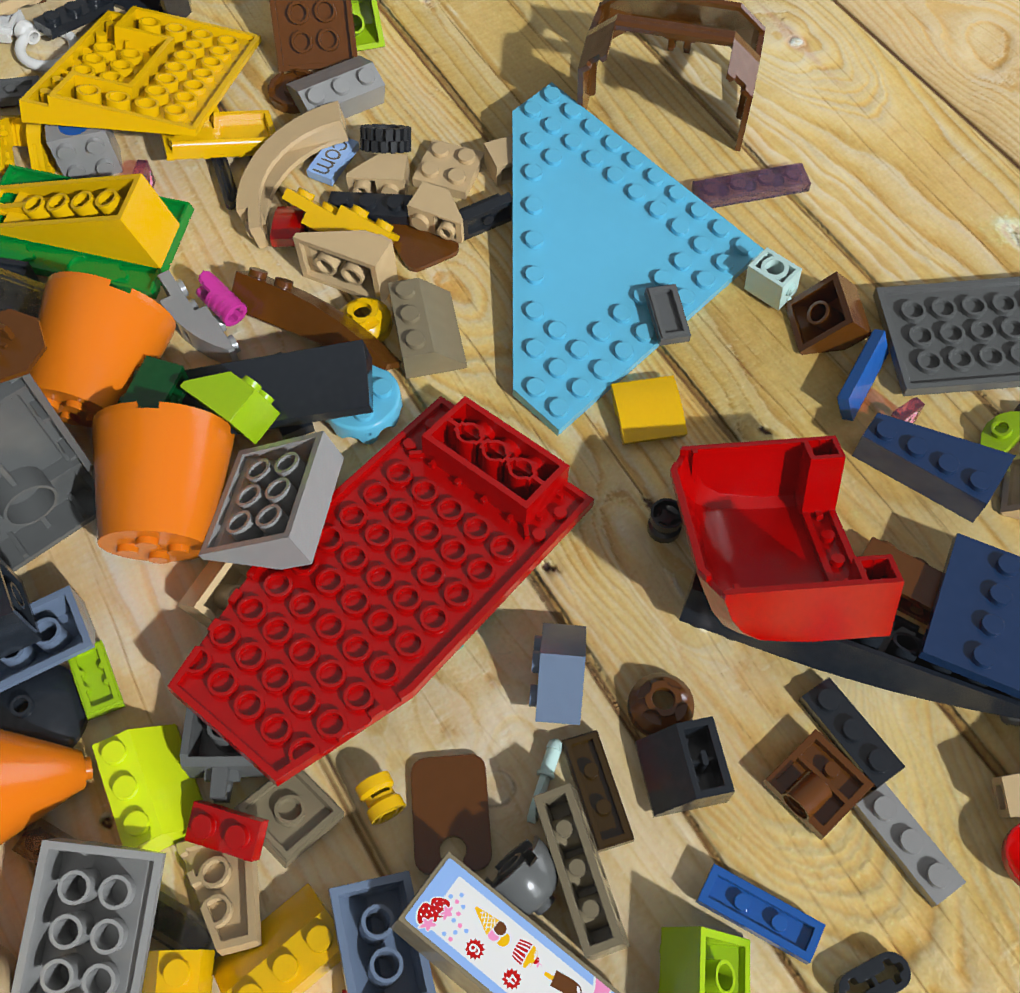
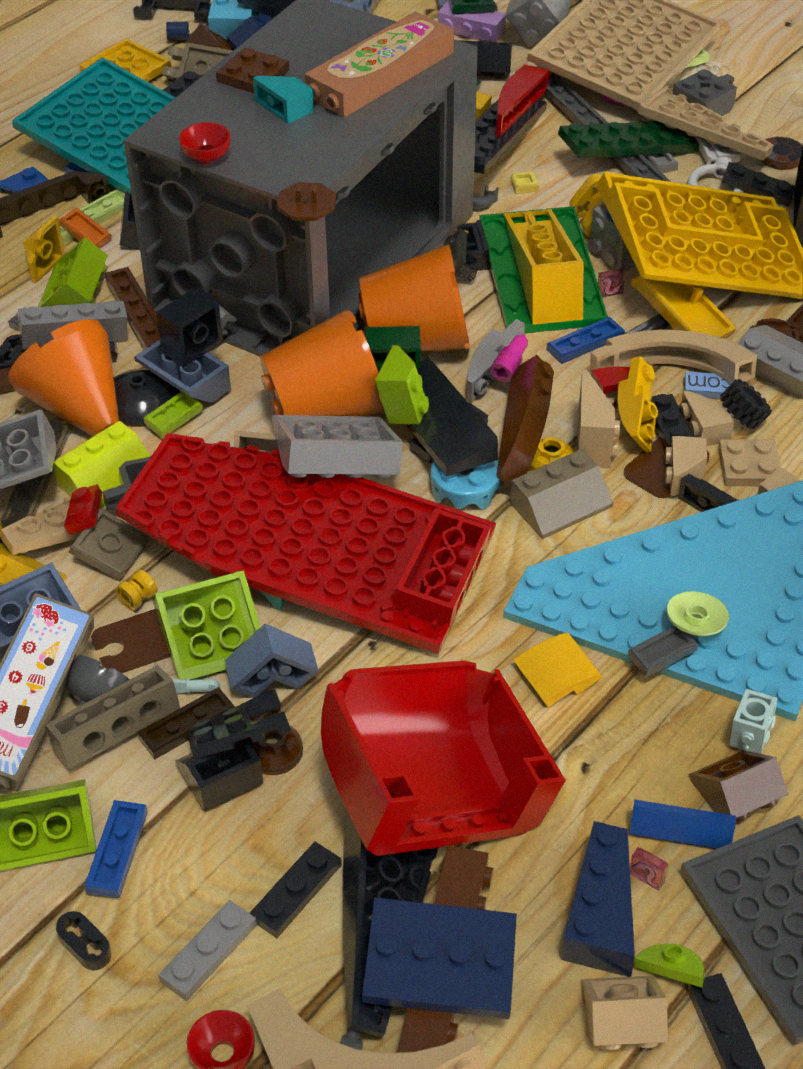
camera: 70 degrees right, 15 degrees down
reddish brown plate [763,729,875,840] -> none
none -> lime slope [153,570,261,680]
none -> black wing [187,688,291,759]
none -> blue tile [546,317,625,364]
none -> yellowish green dish [667,591,729,636]

